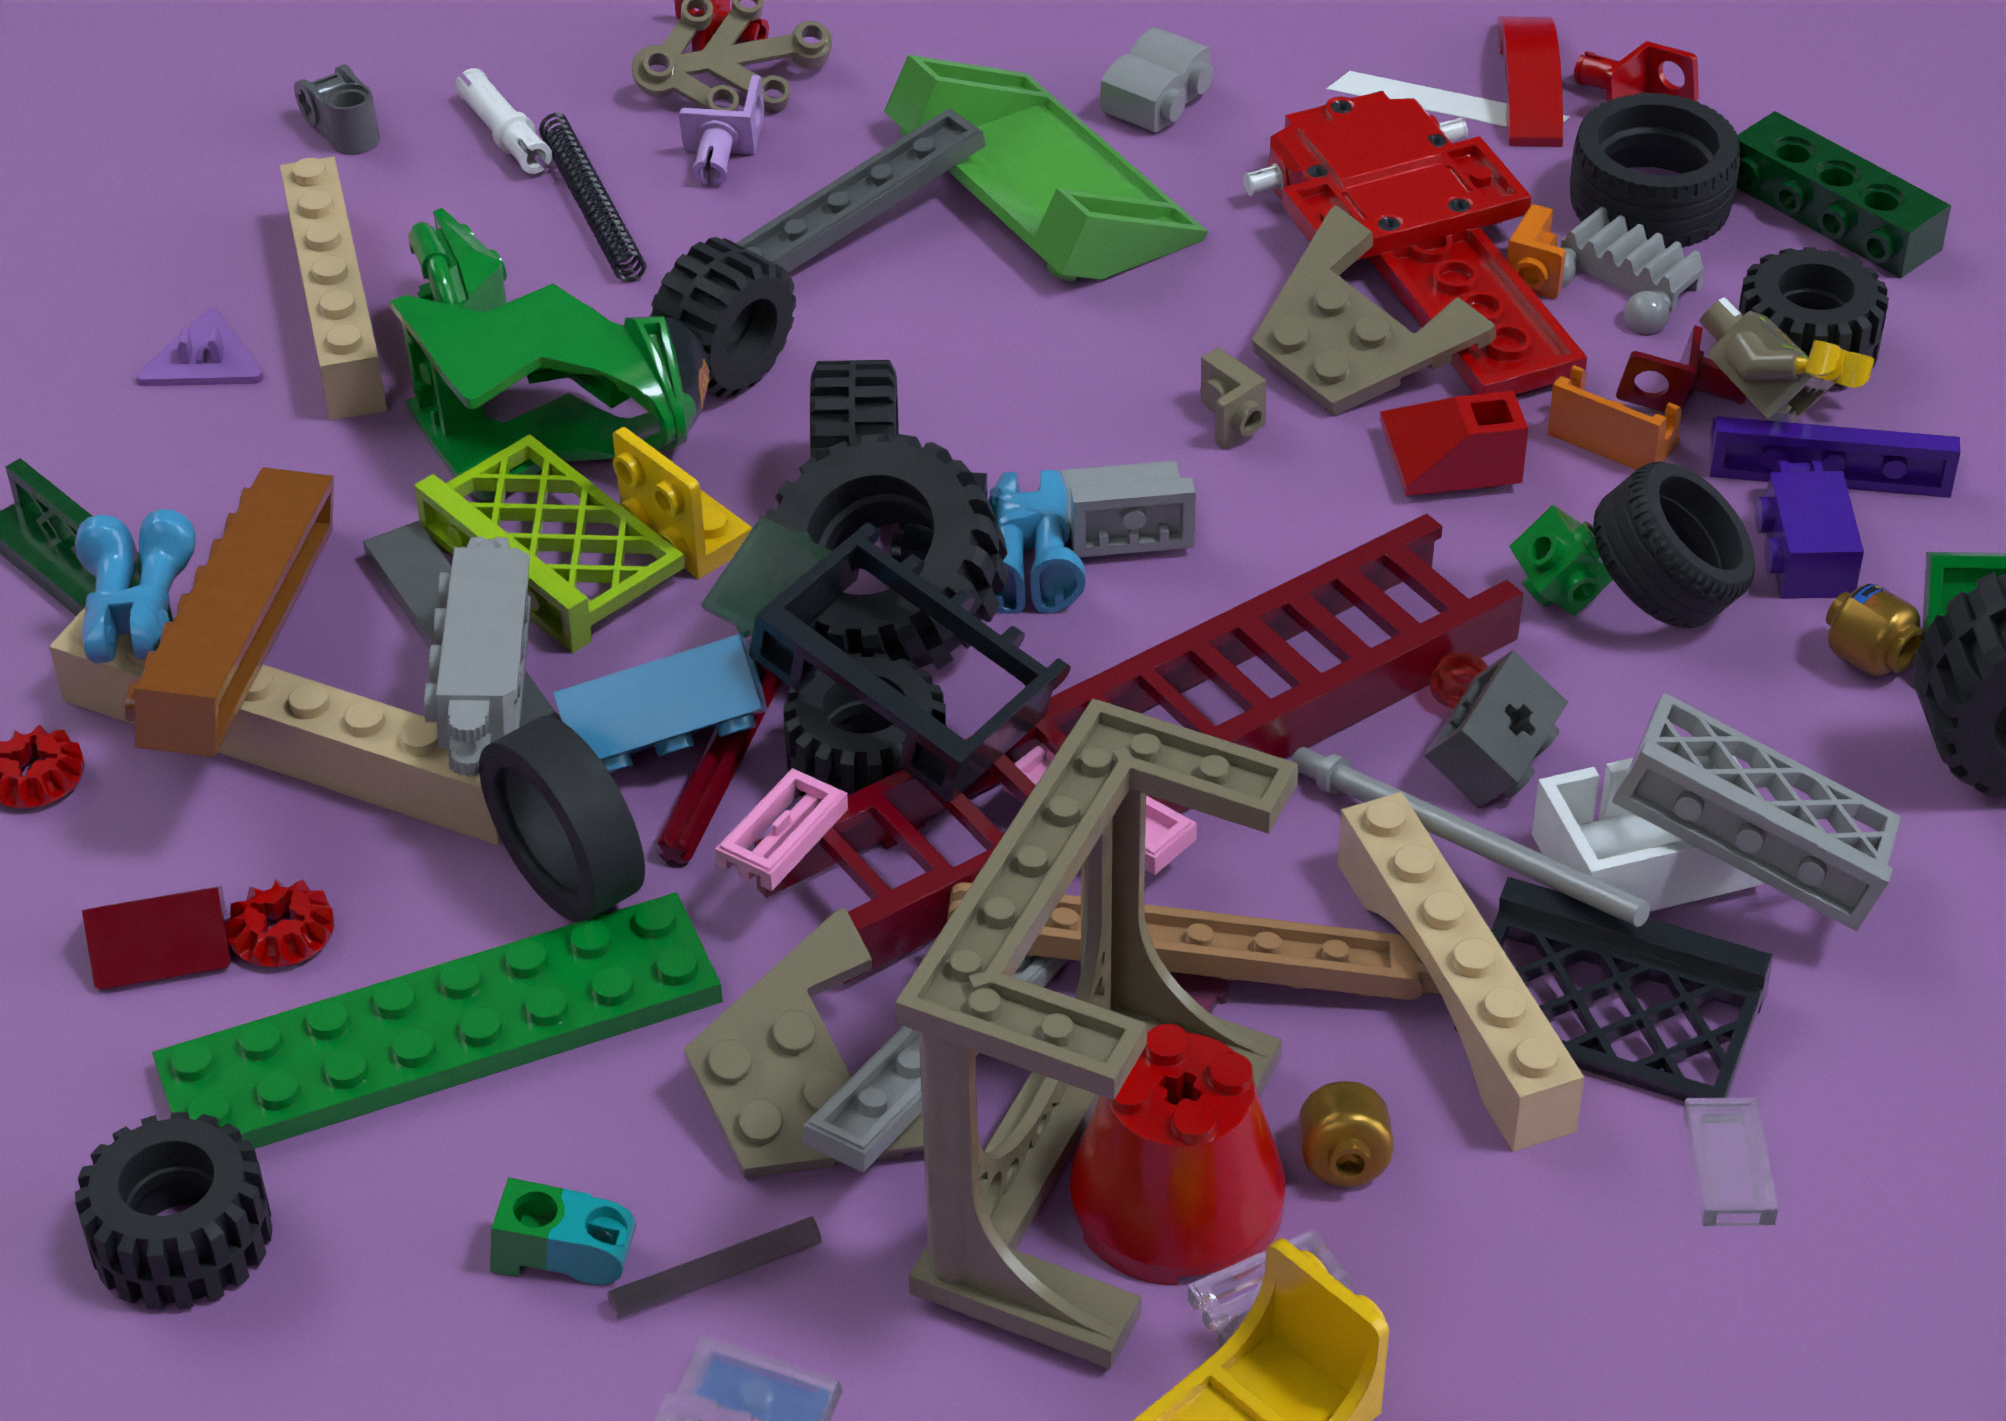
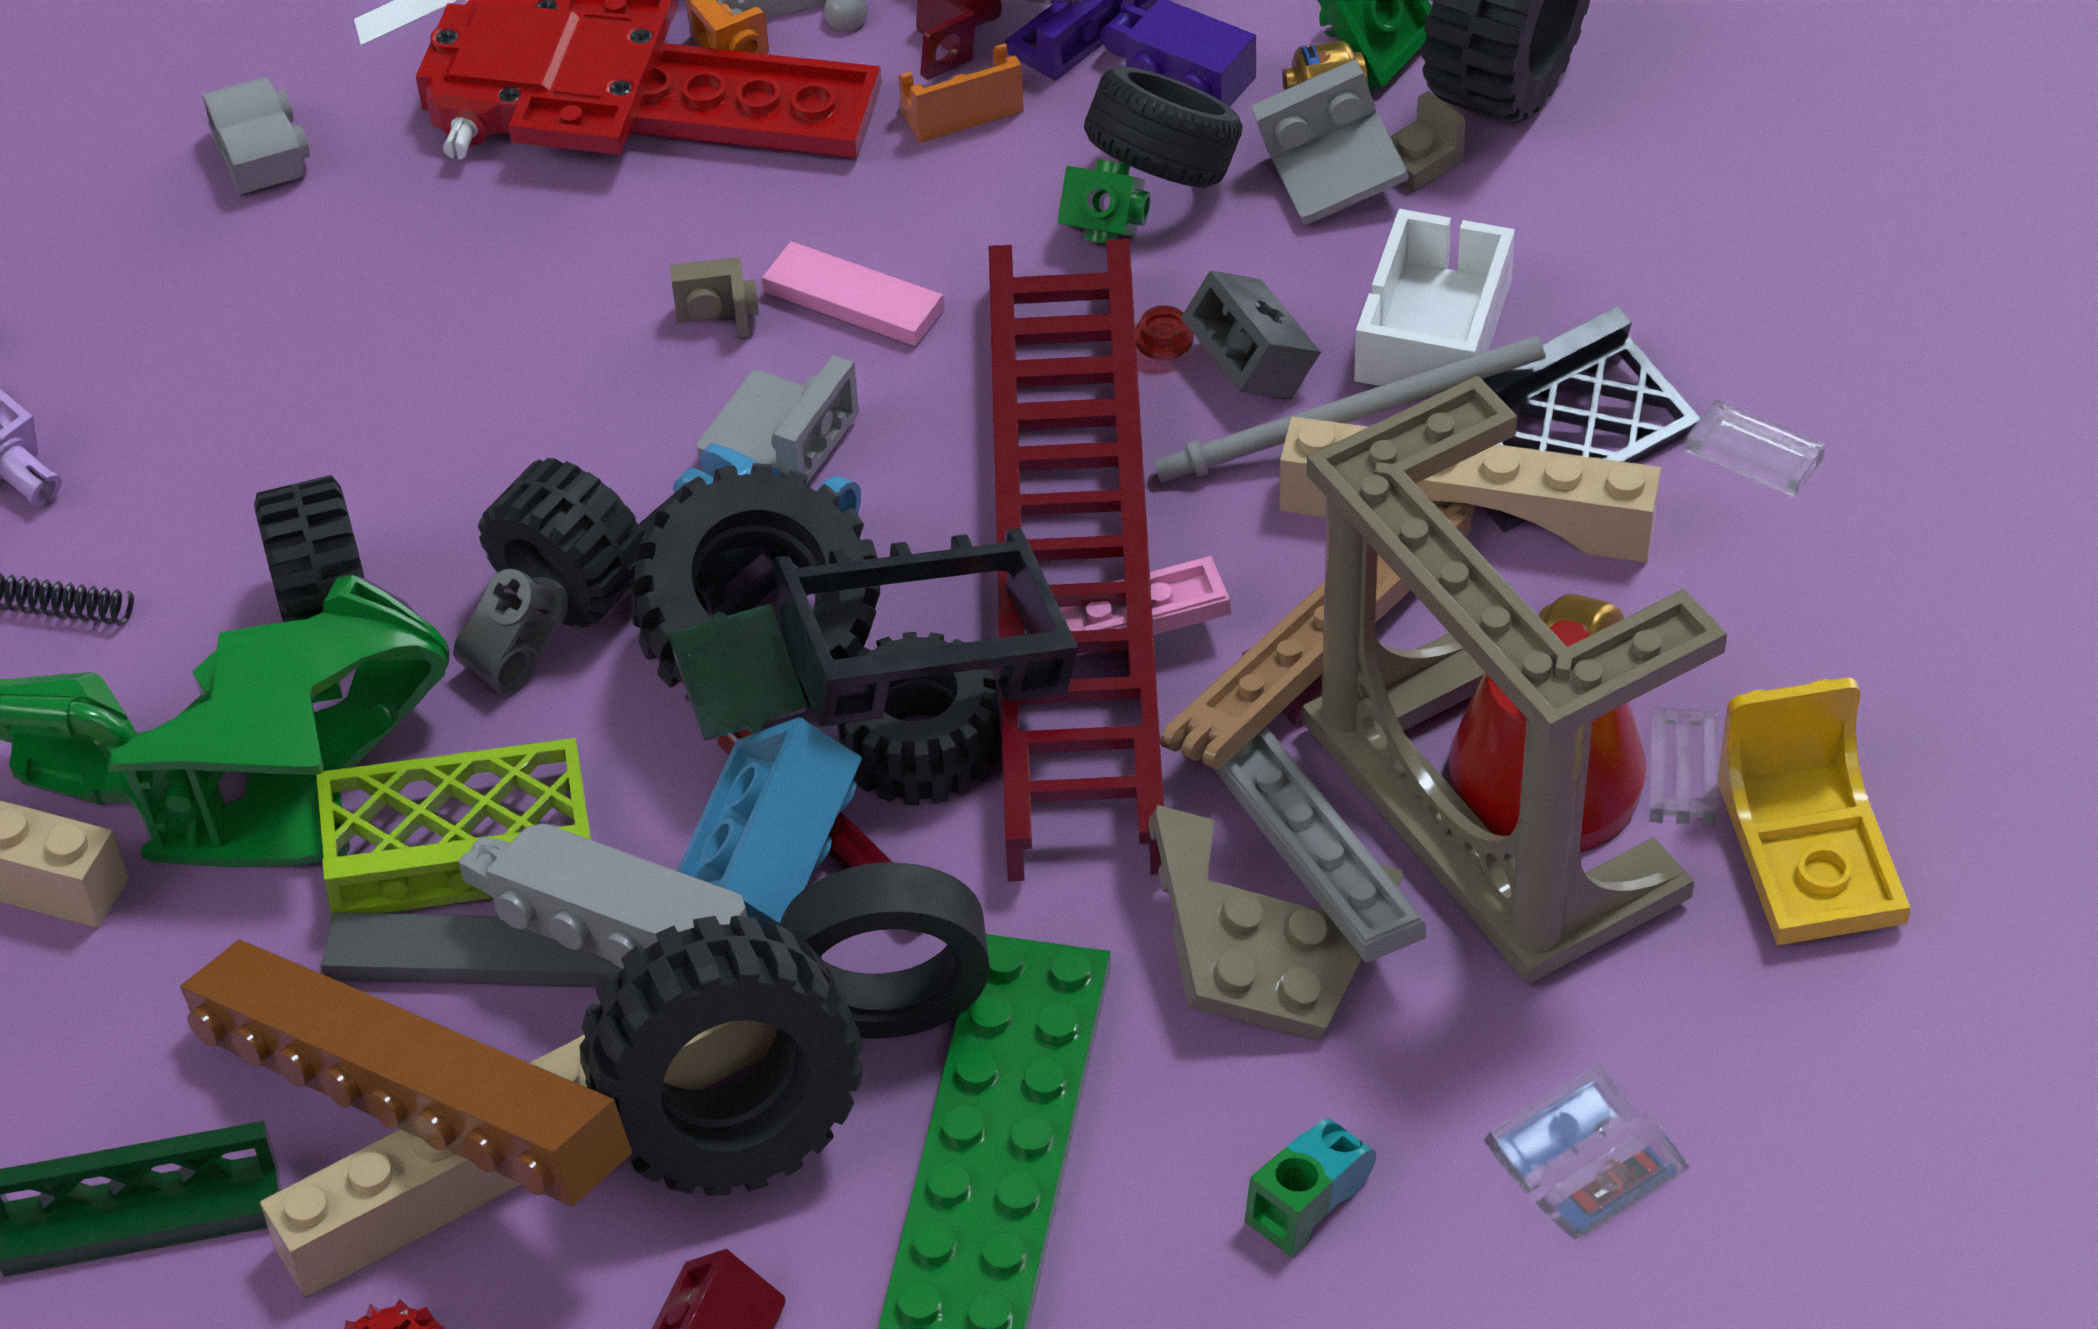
camera: 55 degrees left, 5 degrees up
dark azure piece [75,509,196,664] -> none
red gear [225,878,335,967] -> none
clear smoke bar [607,1216,822,1319] -> none
yellow bracket [613,427,754,579] -> none
bright pink tile [715,768,848,891] -> none
dark grey tile [736,108,986,273] -> none
bright green slope [884,55,1208,281] -> none
dark tan wing [1252,205,1496,416] -> none
red slope [1380,390,1529,496] -> none
light grey fence [1612,692,1902,932] -> none
none -> dark grey piece [453,569,568,696]
none -> black tyre [579,915,863,1196]
none -> bright pink tile [761,241,944,347]
none -> light grey bracket [1250,59,1409,224]
none -> dark tan bracket [1390,91,1466,192]

